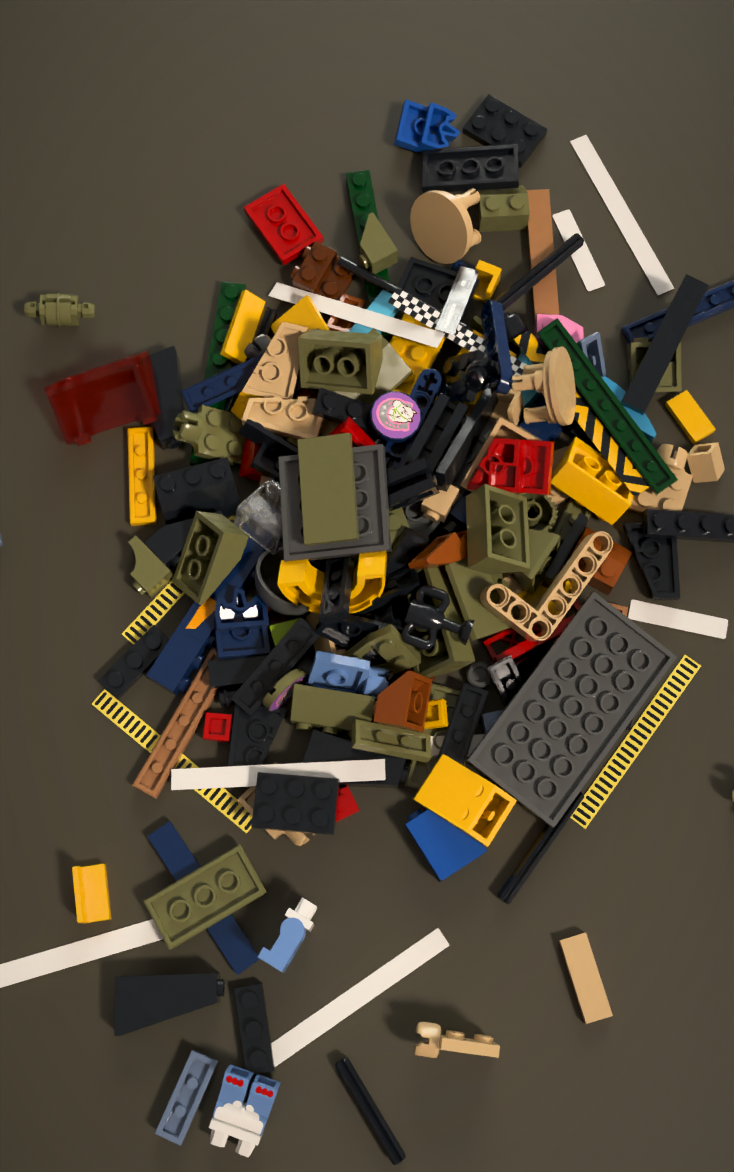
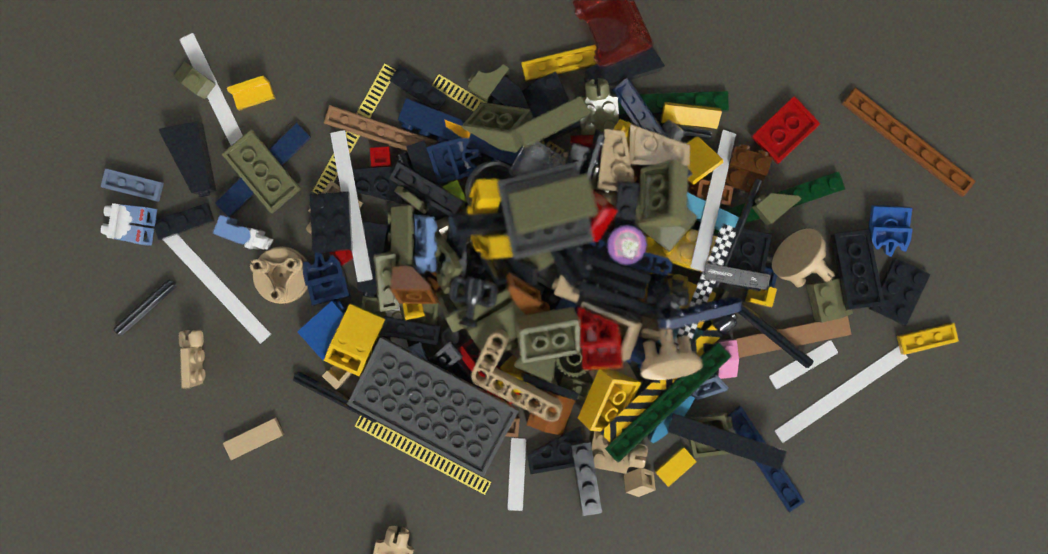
camera: 80 degrees right, 15 degrees up
none -> olive slope [173,61,216,99]
none -> tan piece [250,247,308,304]
none -> dark blue plate [303,253,350,306]
none -> tan panel [322,366,353,389]
none -> olive tile [514,96,591,148]
none -> dark orange tile [841,88,976,197]
none -> yellow tile [897,323,959,355]

